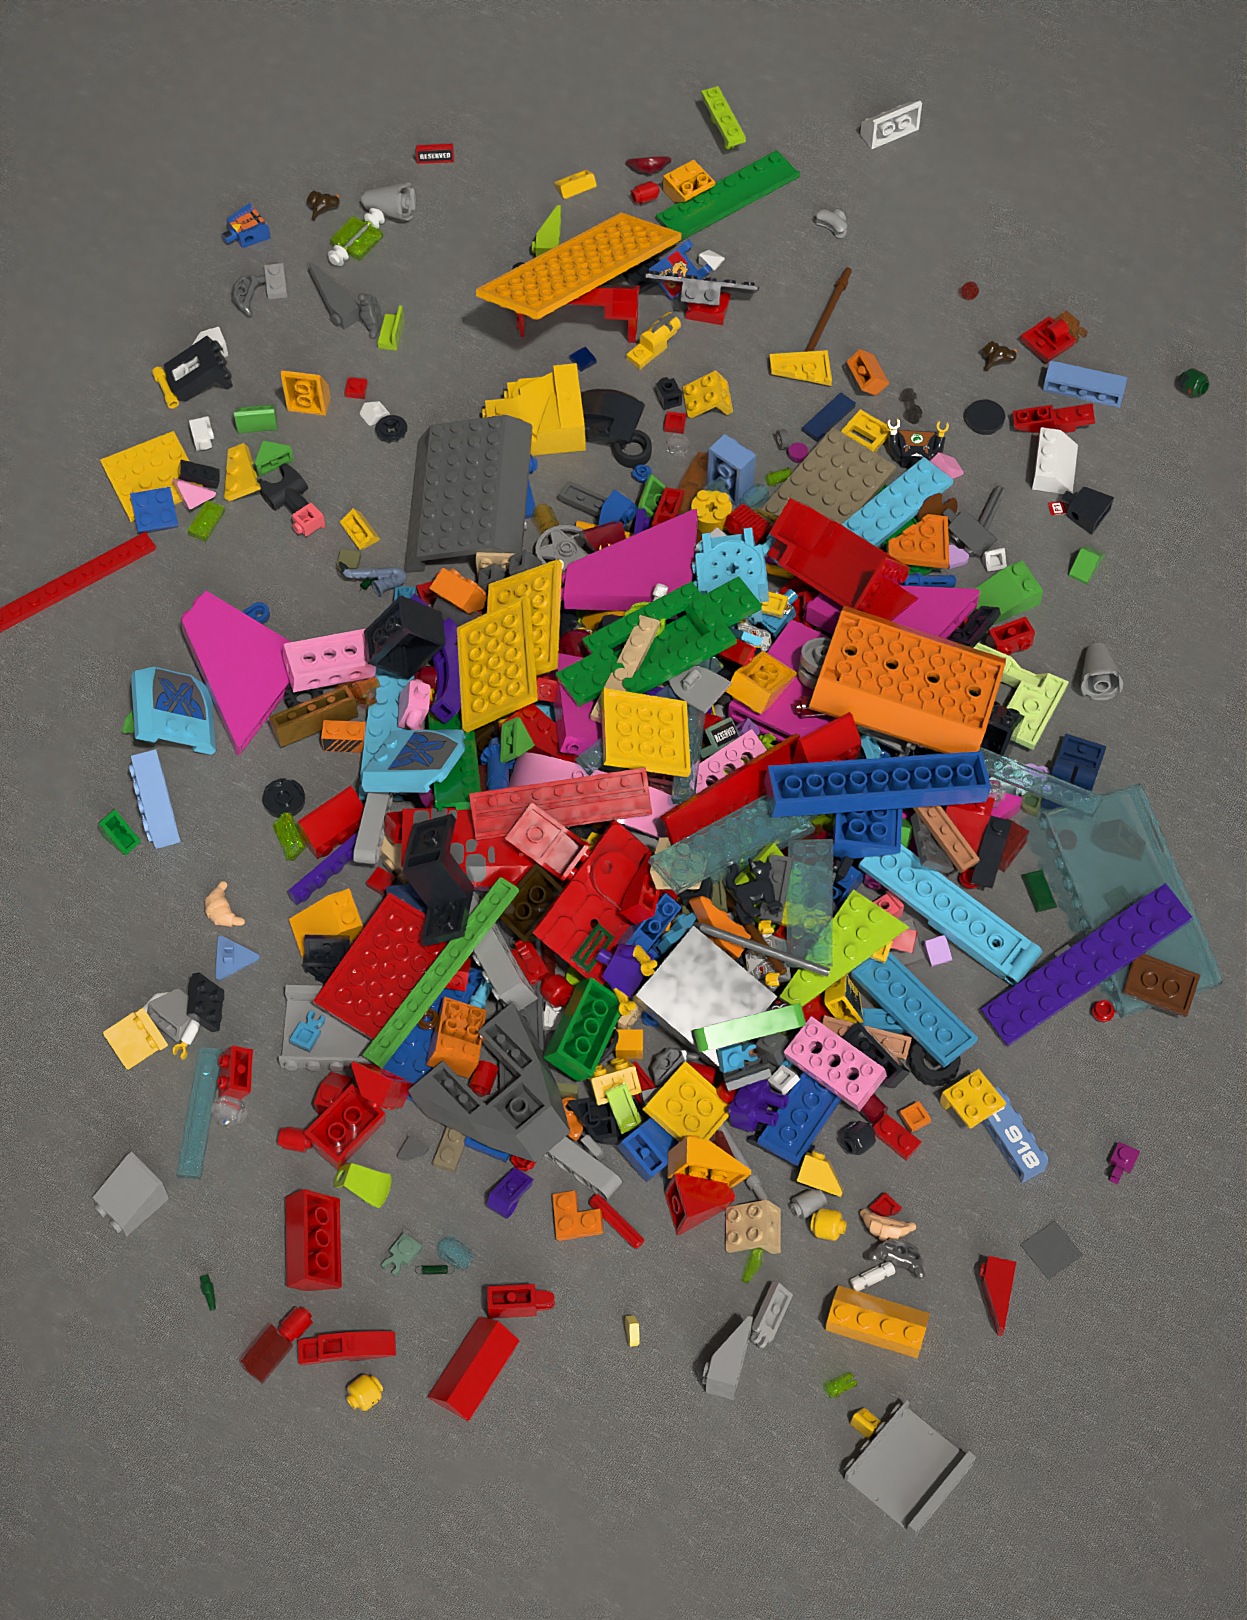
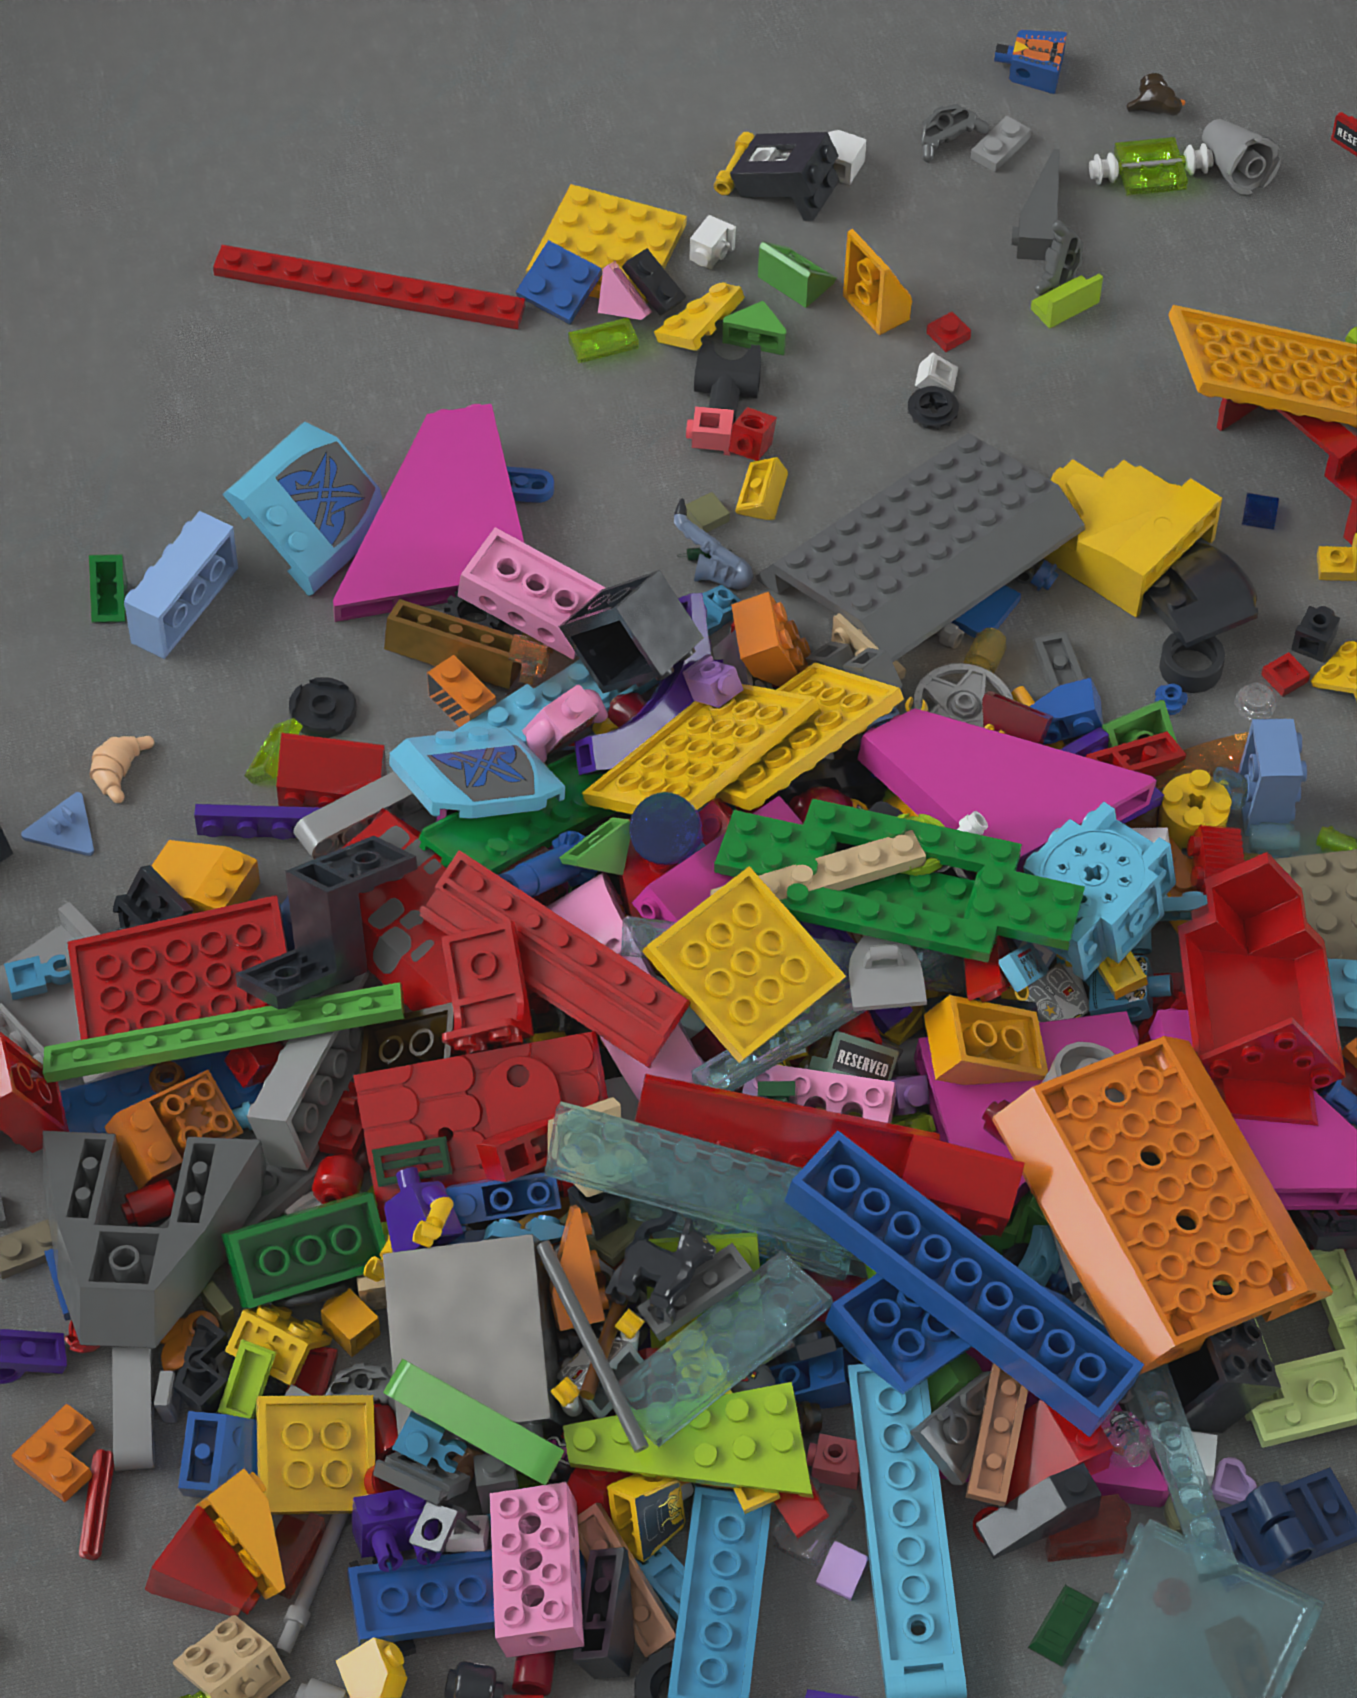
camera: 45 degrees right, 5 degrees down
none -> bracket [409,1501,481,1554]
none -> clear blue tile [629,792,703,865]
none -> medium lavender brick [683,654,744,708]
none -> red brick [728,407,777,461]
none -> dark green plate [758,1081,797,1104]

